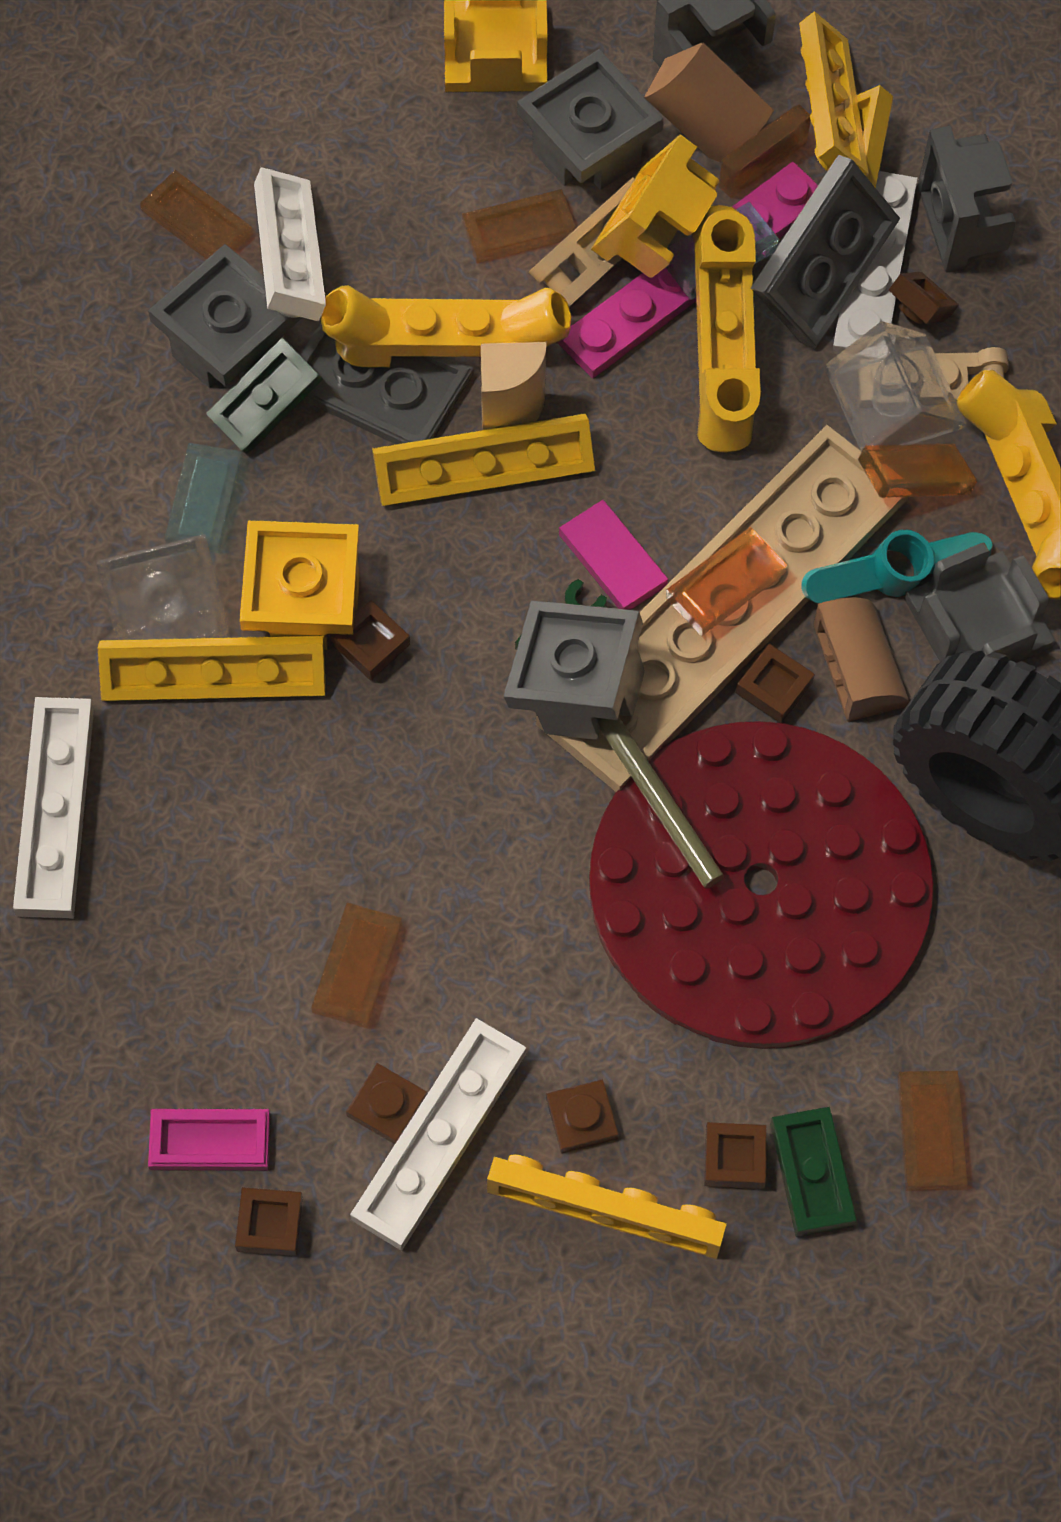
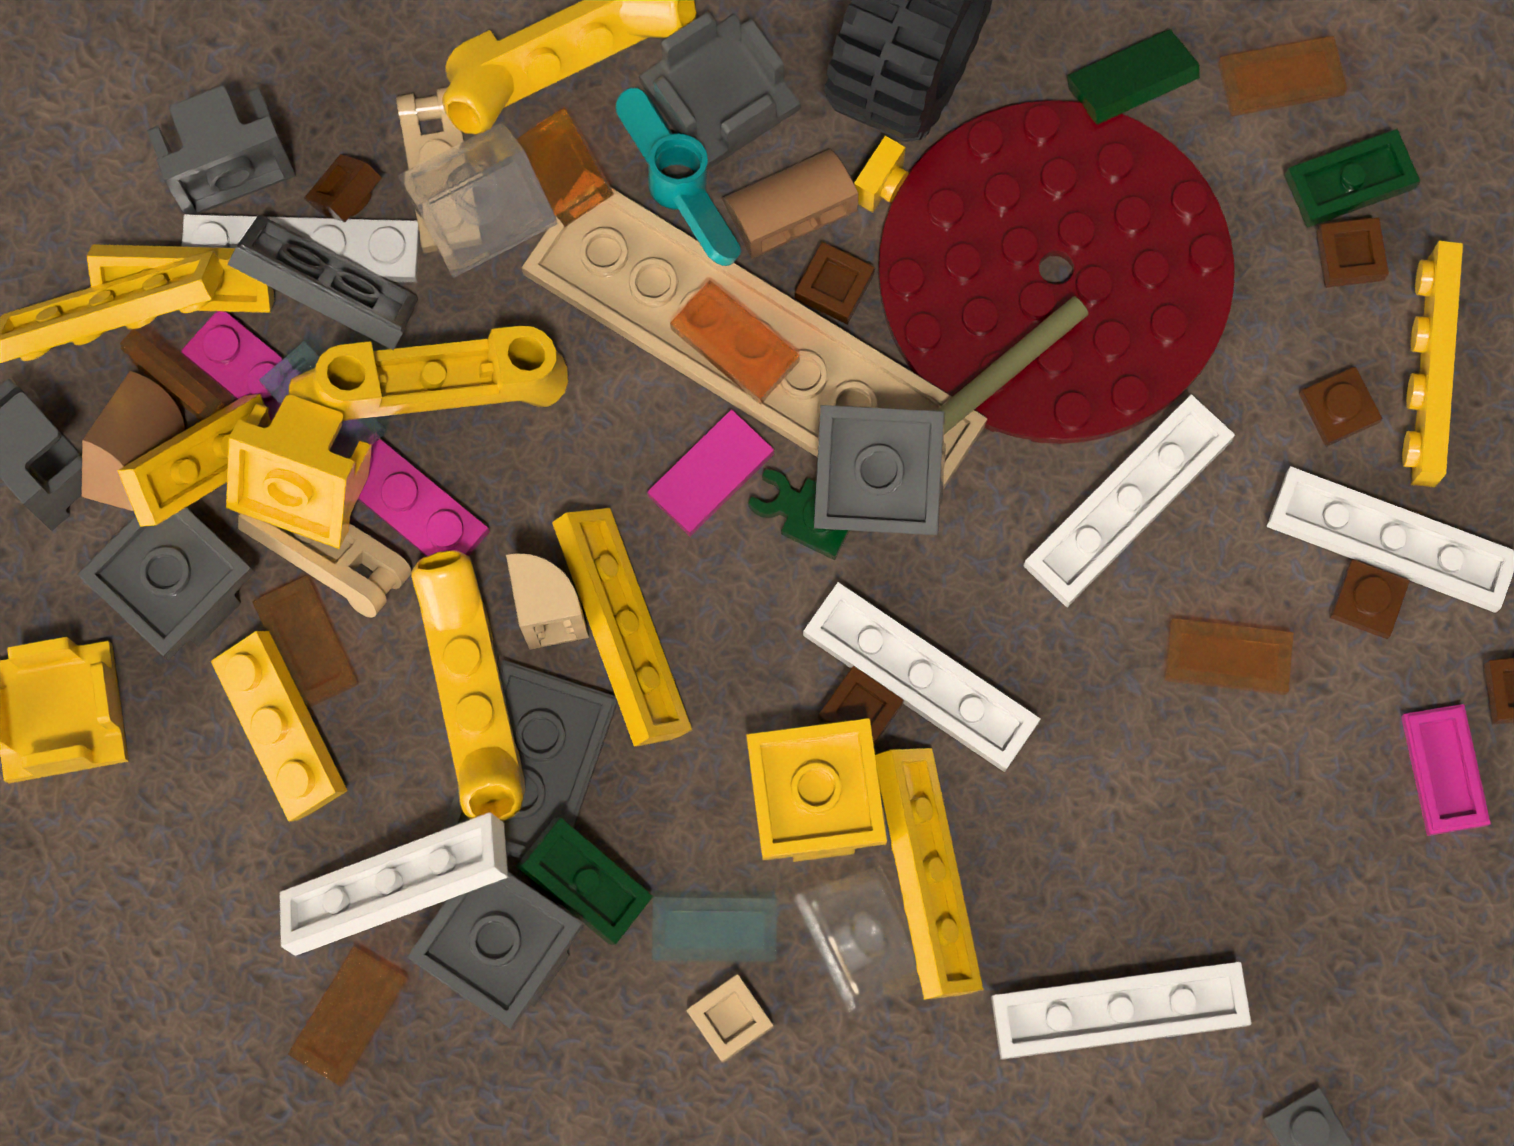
camera: 95 degrees left, 10 degrees up
none -> yellow plate [117,394,272,527]
none -> yellow plate [211,631,348,822]
none -> tan plate [686,974,774,1063]
none -> white plate [803,582,1040,772]
none -> yellow plate [854,136,908,213]
none -> white plate [1024,394,1235,607]
none -> dark green tile [1068,29,1200,125]

